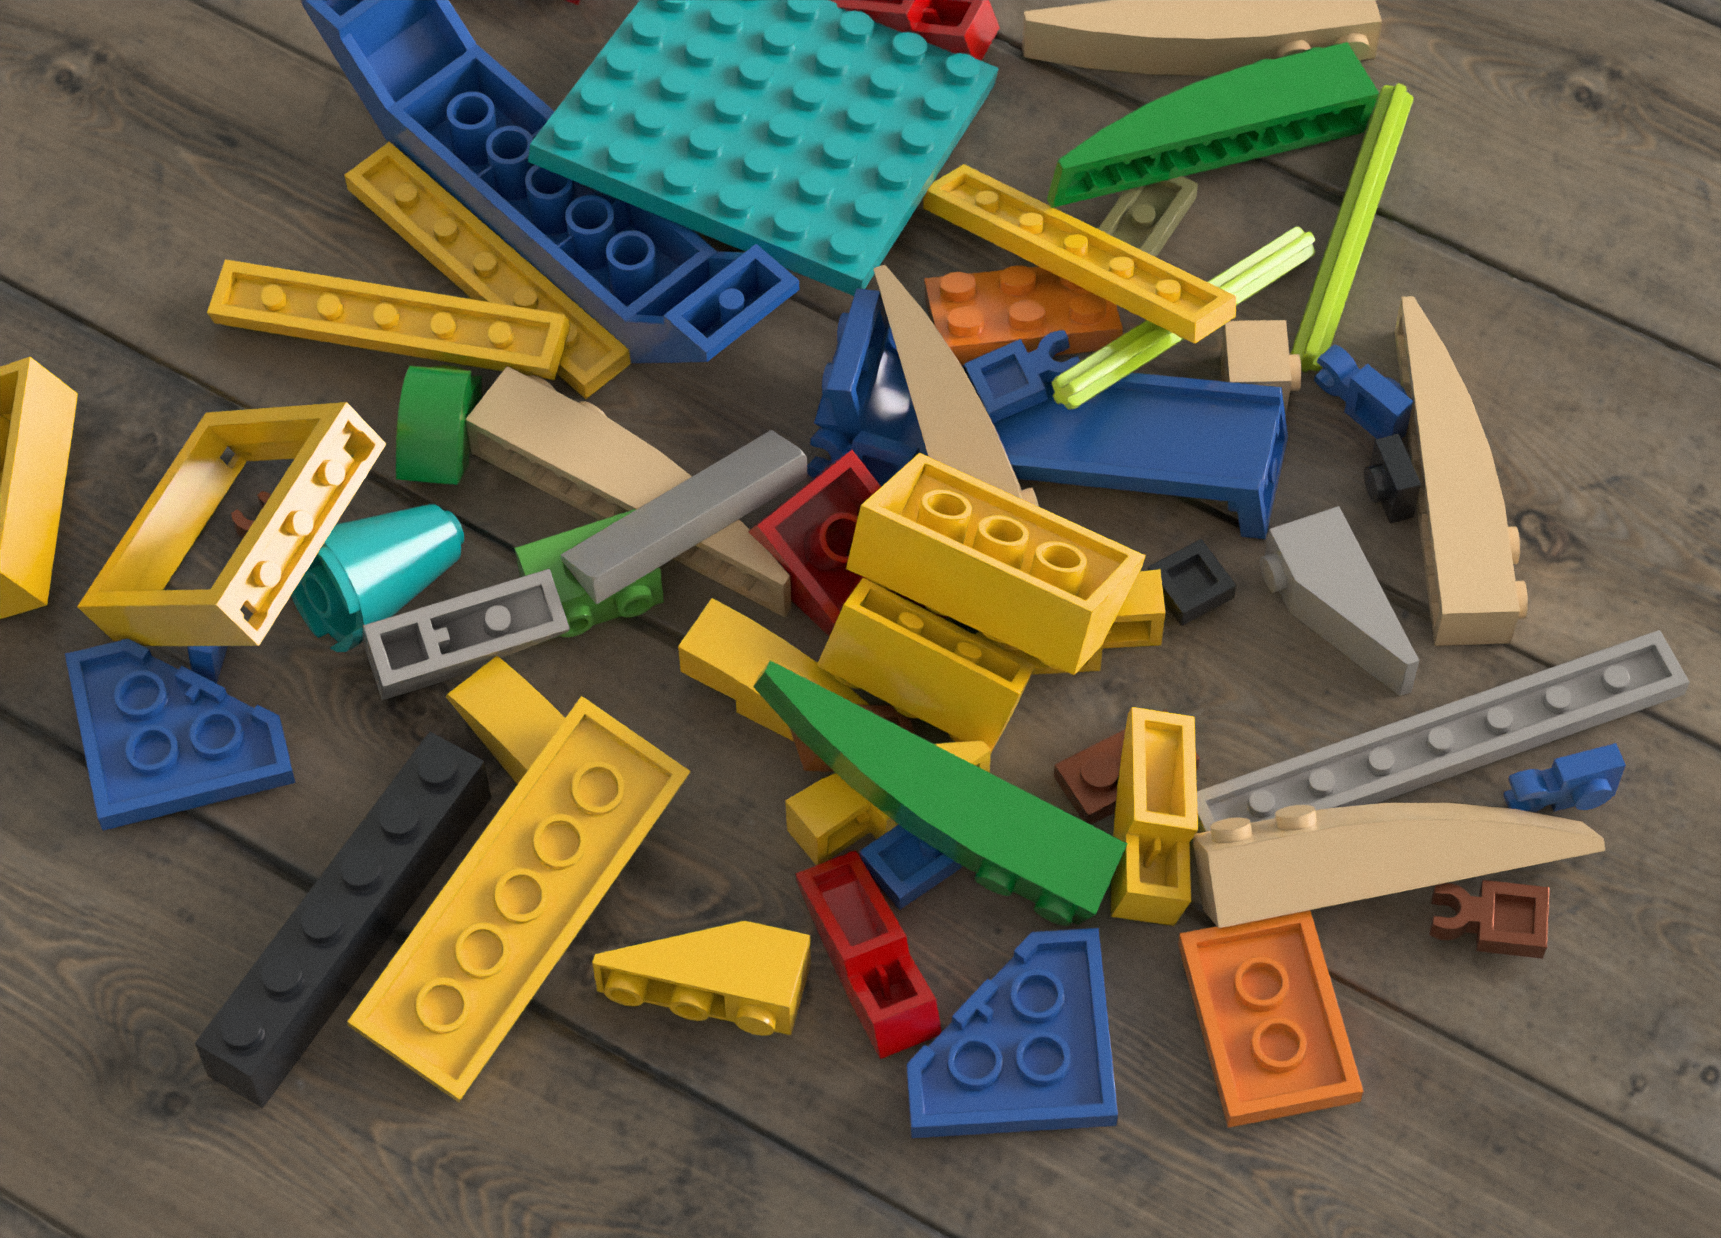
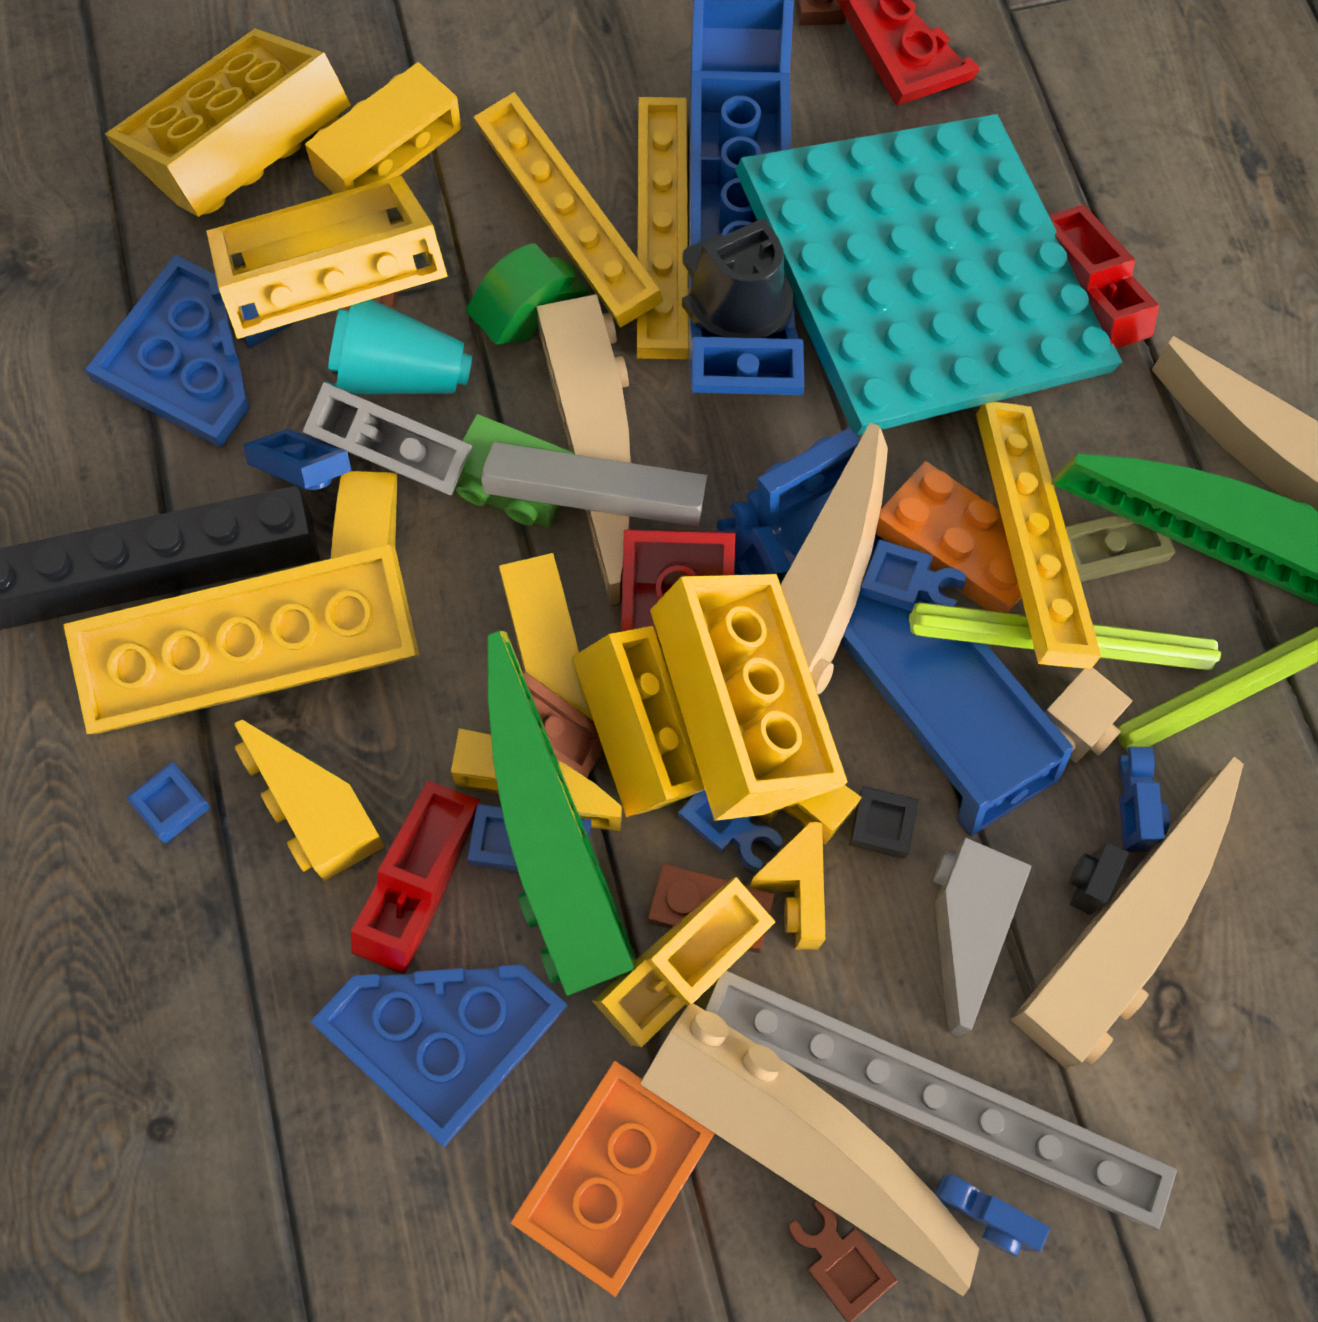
camera: 40 degrees right, 10 degrees up
none -> blue tile [126,761,211,844]
none -> blue plate [243,428,351,490]
none -> yellow brick [305,62,462,194]
none -> blue plate [677,790,783,873]
none -> black container [682,218,793,339]
none -> yellow slope [749,822,826,950]

